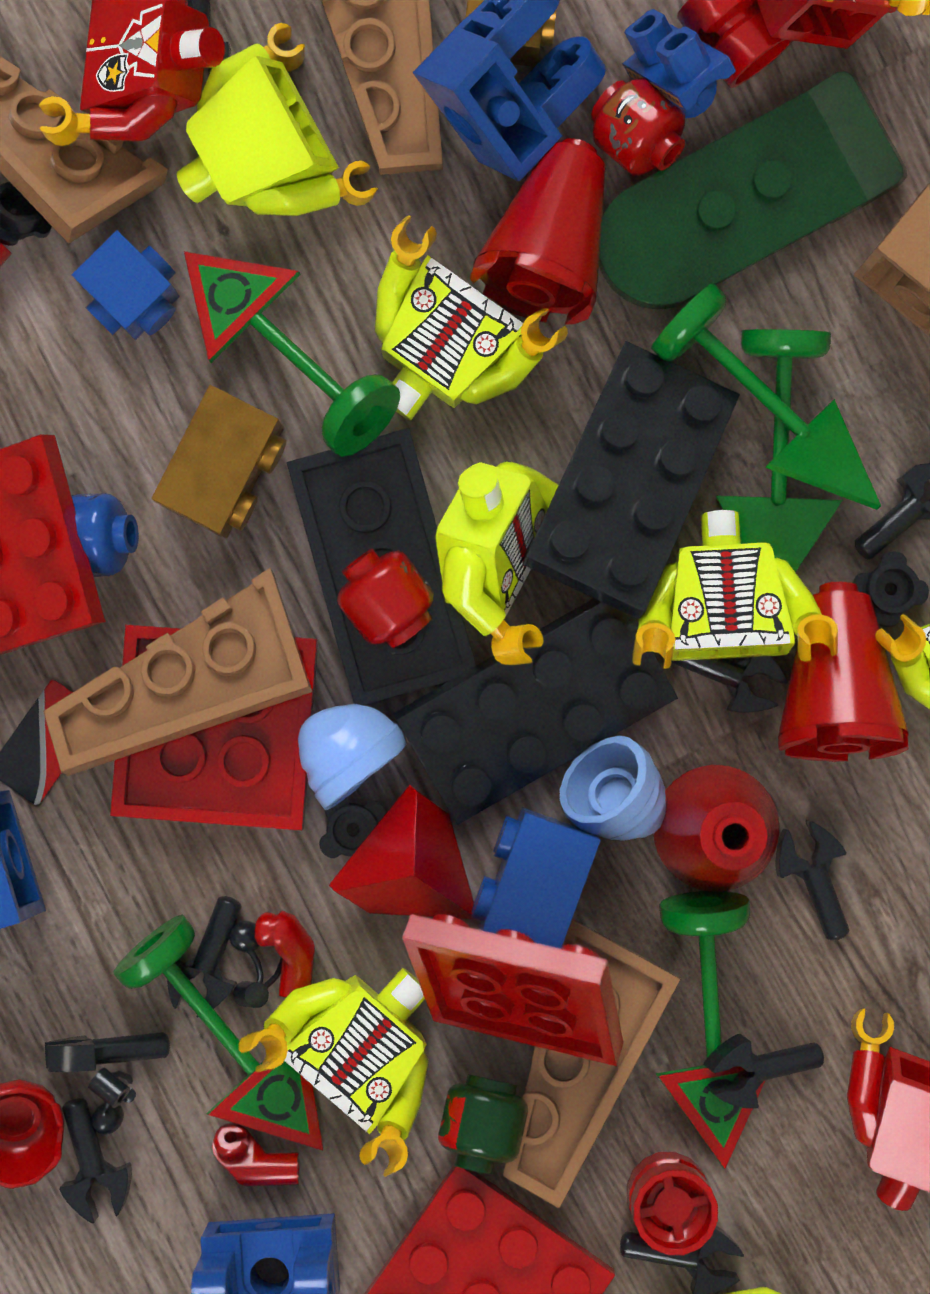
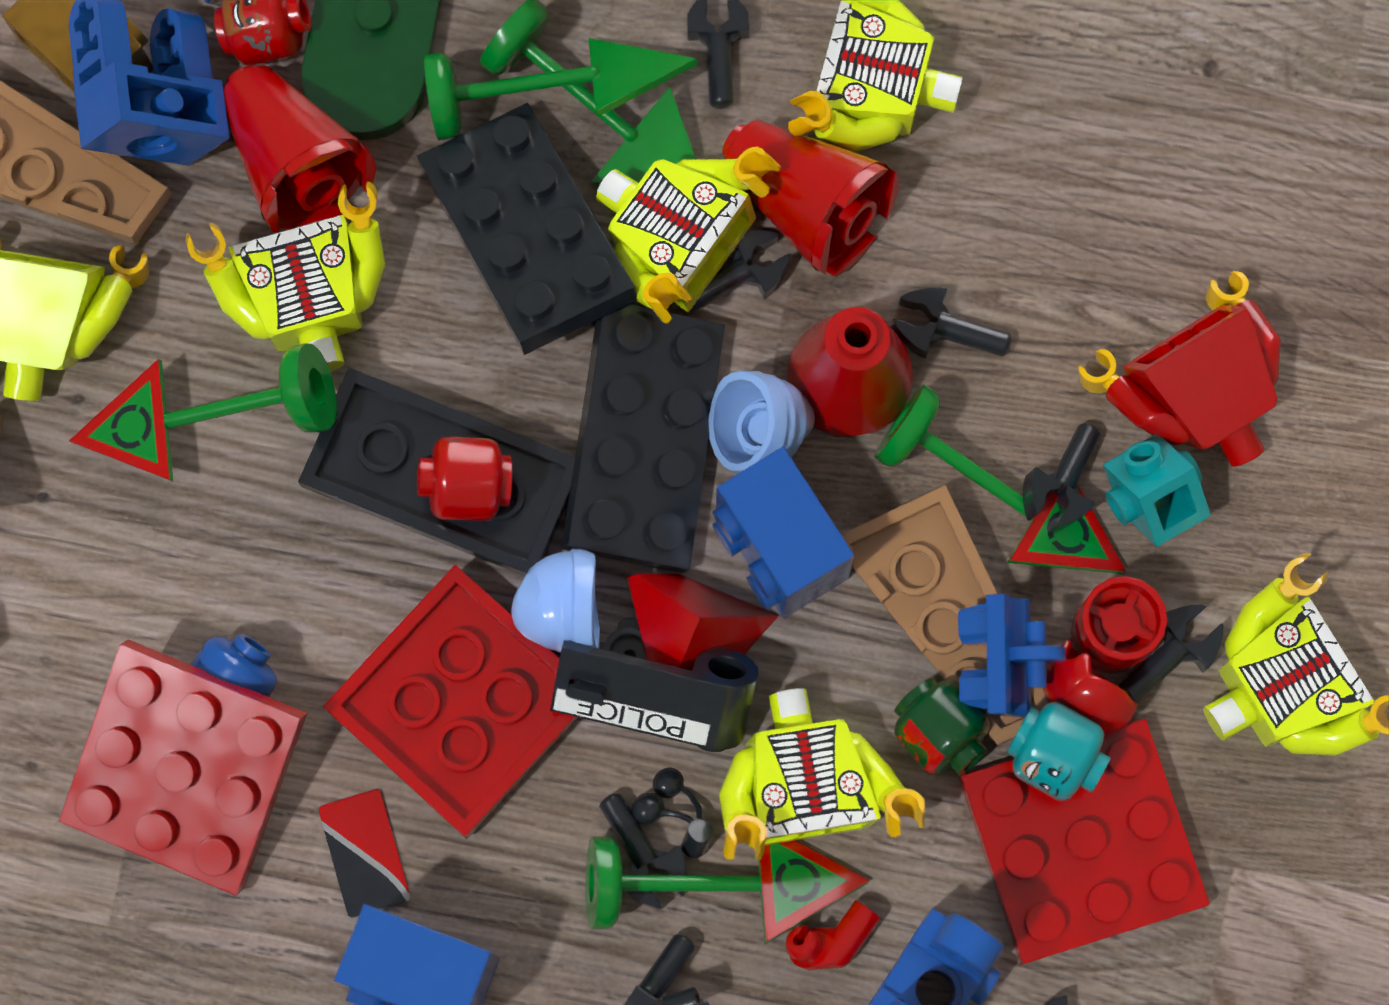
camera: 50 degrees left, 10 degrees down
medium nougat wing [43,568,313,776] -> none
blue brick [72,230,180,340] -> none
pearl gold brick [151,384,287,539] -> none
red arm [254,911,315,997] -> none
red plate [402,914,624,1066] -> none
neon yellow torso [435,462,558,665] -> none
black plate [853,551,929,627] -> none
none -> black door [550,640,759,752]
none -> blue hips [958,594,1066,717]
none -> teal head [1006,702,1110,801]
none -> red hair [1043,639,1137,735]
none -> teal brick [1103,435,1211,547]

